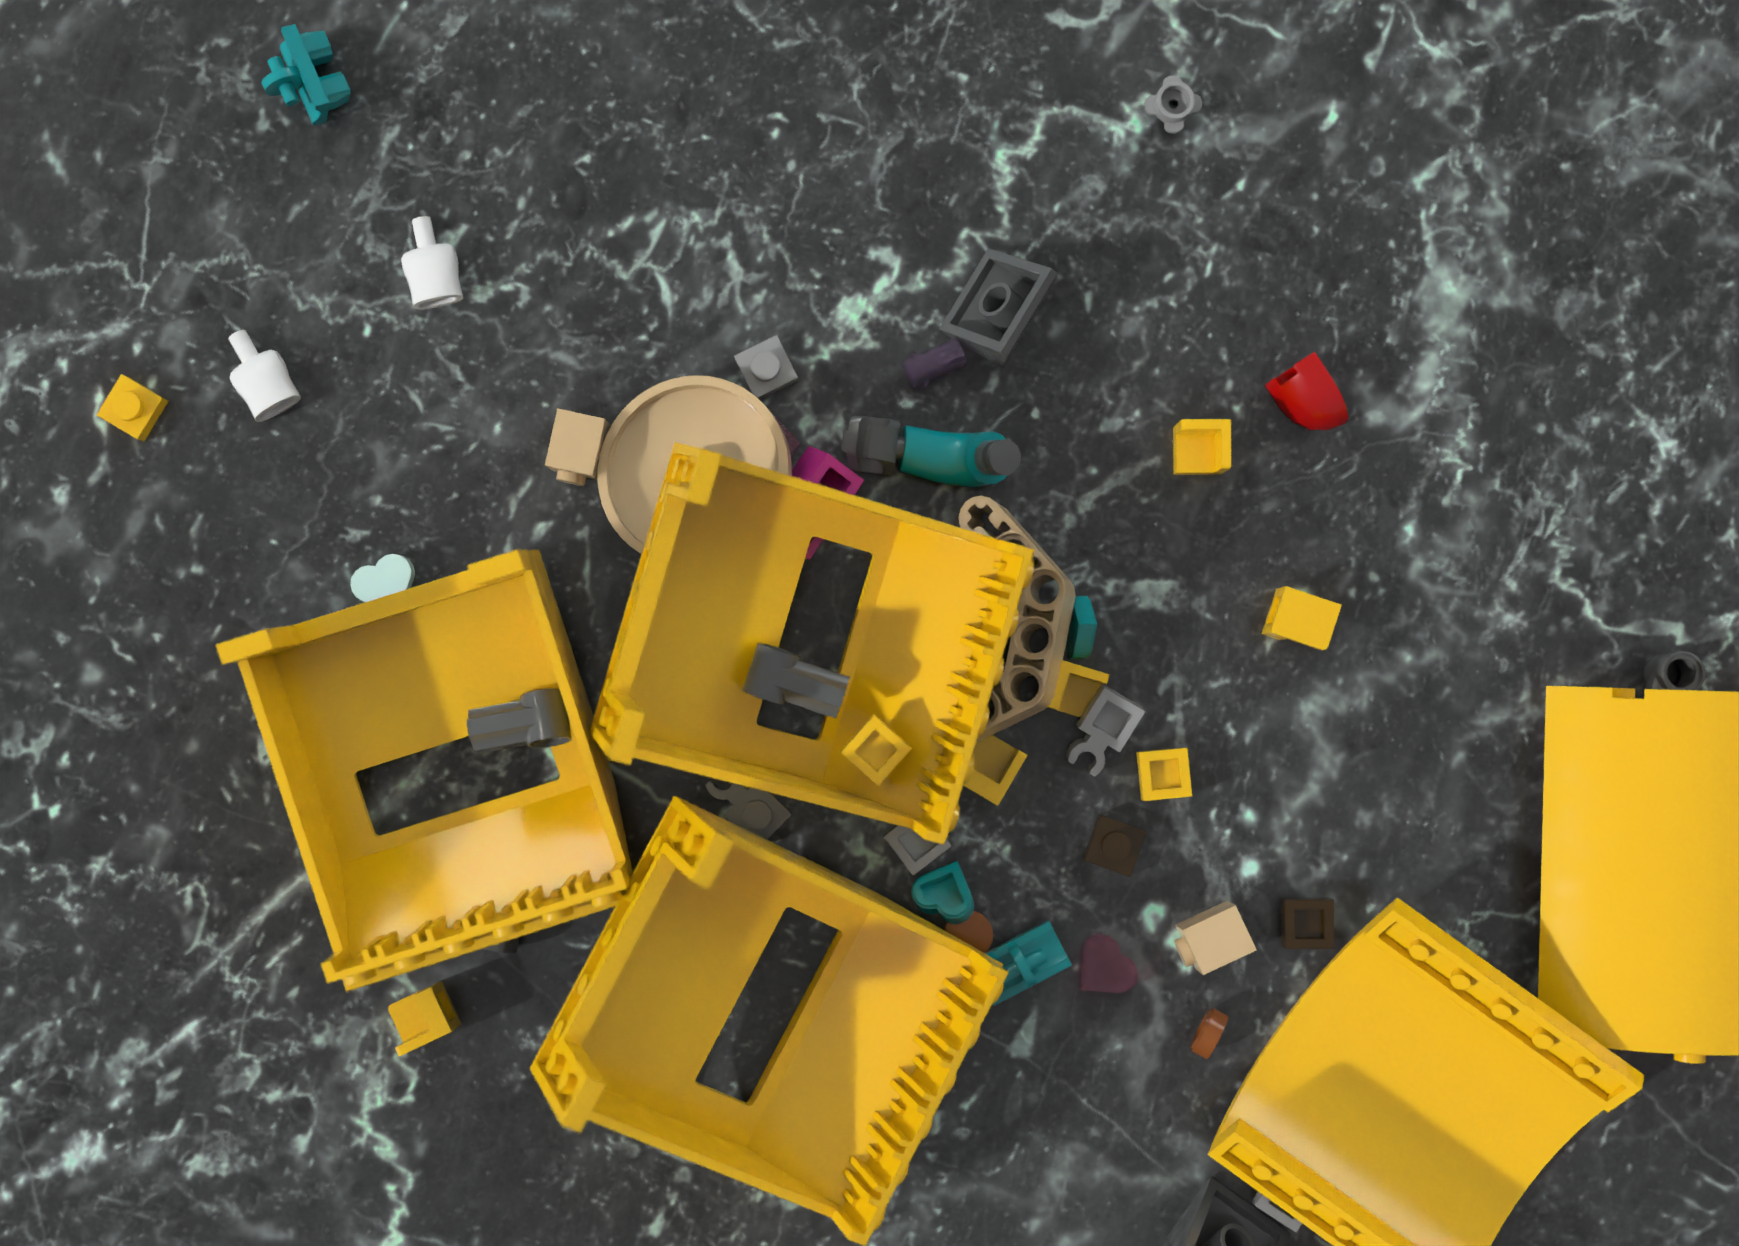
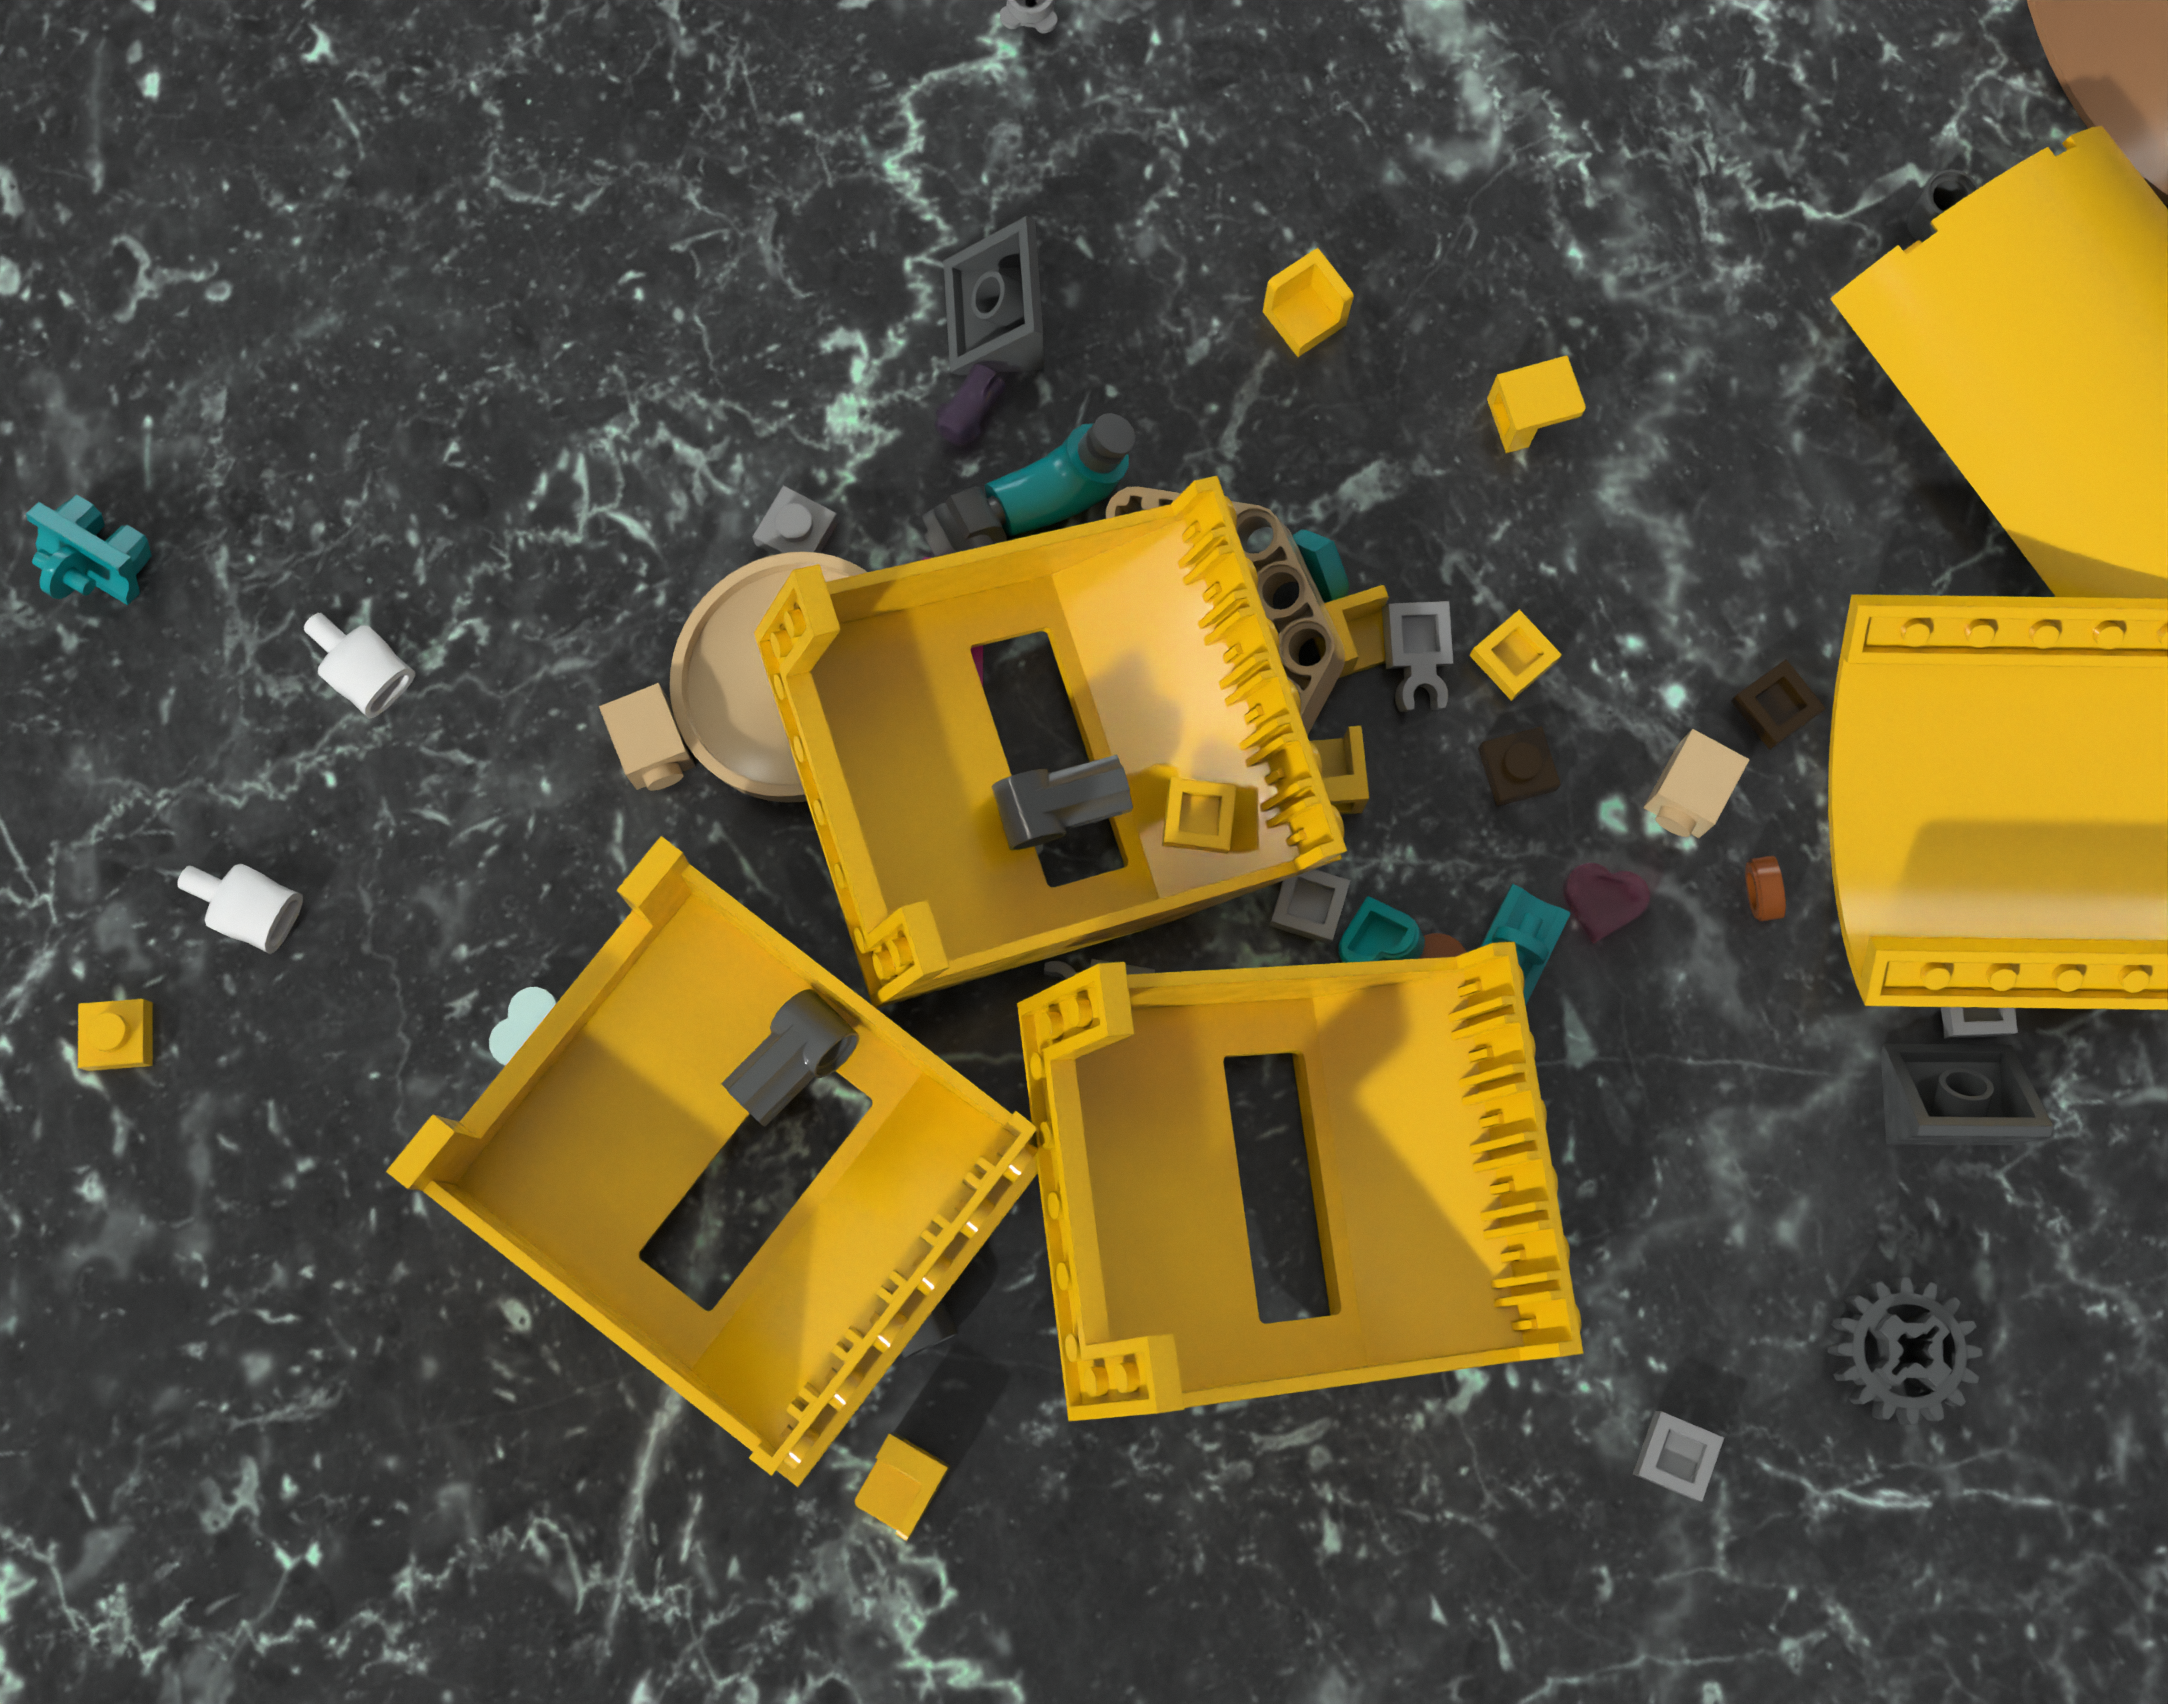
camera: 40 degrees left, 10 degrees down
red brick [1265,351,1349,430] -> none

